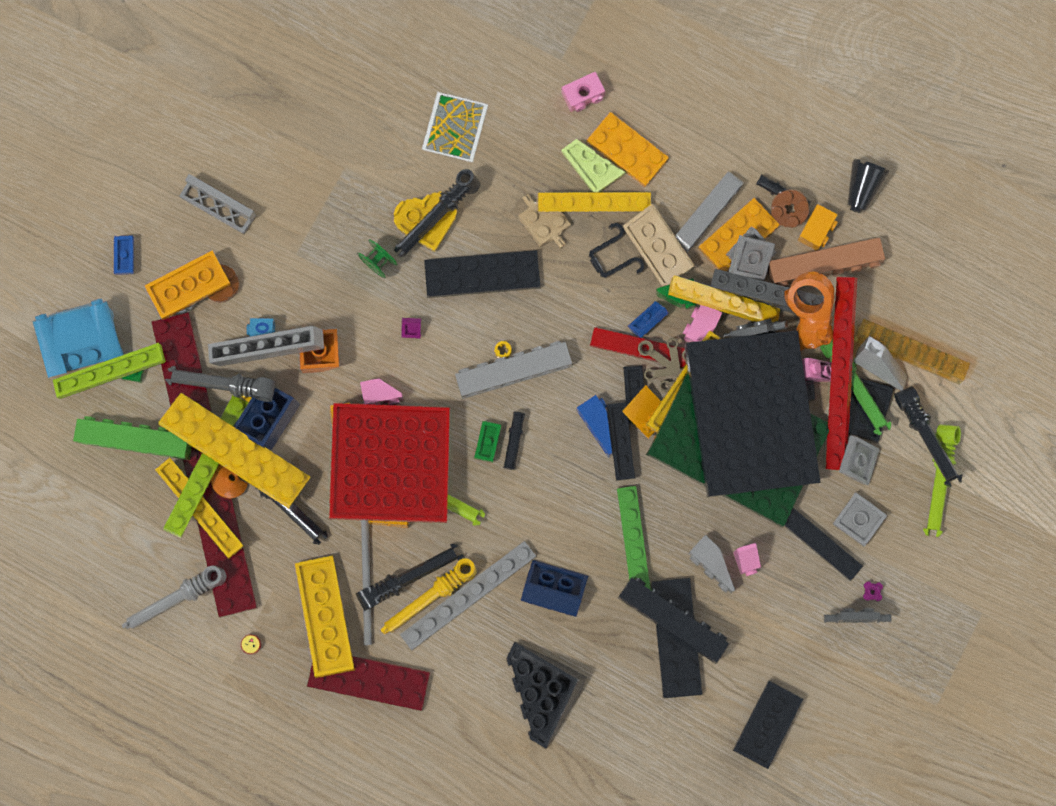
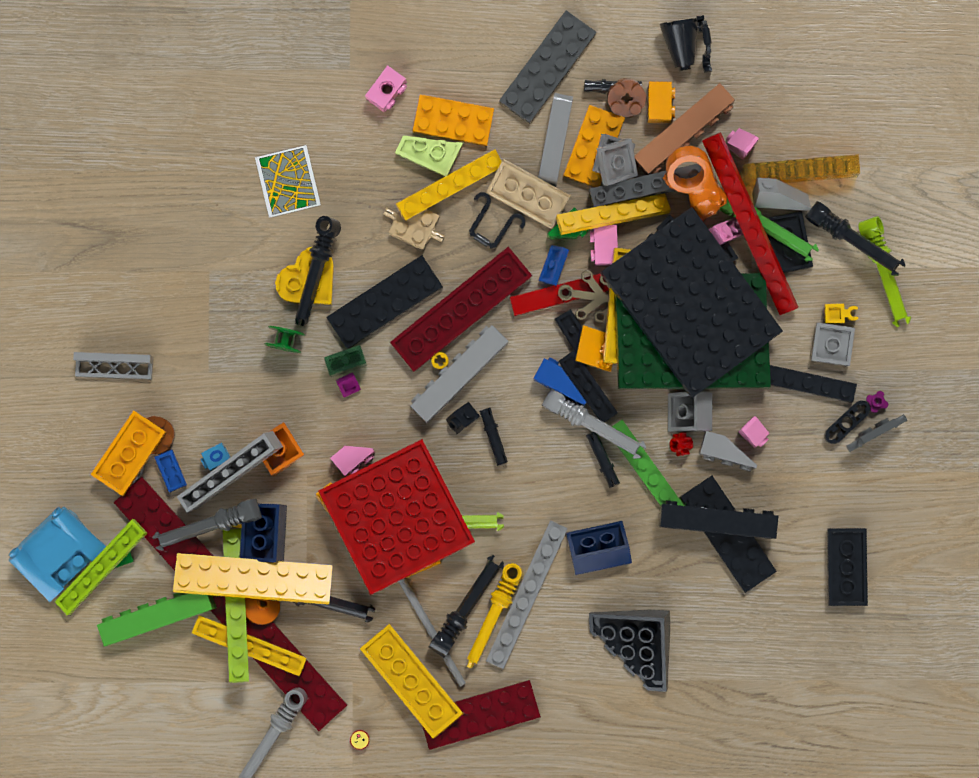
camera: 20 degrees left, 5 degrees up
blue plate [114,236,134,275] -> none
green plate [474,421,501,463] -> none
dark grey plate [724,319,787,338] -> none
light grey plate [839,436,880,485] -> none
none -> blue plate [154,450,187,493]
none -> clear green brick [324,345,368,377]
none -> dark red plate [390,246,533,372]
none -> black bracket [446,402,480,434]
none -> dark grey plate [499,10,597,124]
none -> light grey piece [542,389,646,459]
none -> black pin [586,432,620,488]
none -> light grey slope [668,392,712,432]
none -> red gear [669,432,693,456]
none -> black piece [696,15,712,73]
none -> bright pink slope [726,128,759,160]
none -> yellow plate [824,304,858,324]
none -> black beam [824,400,870,444]

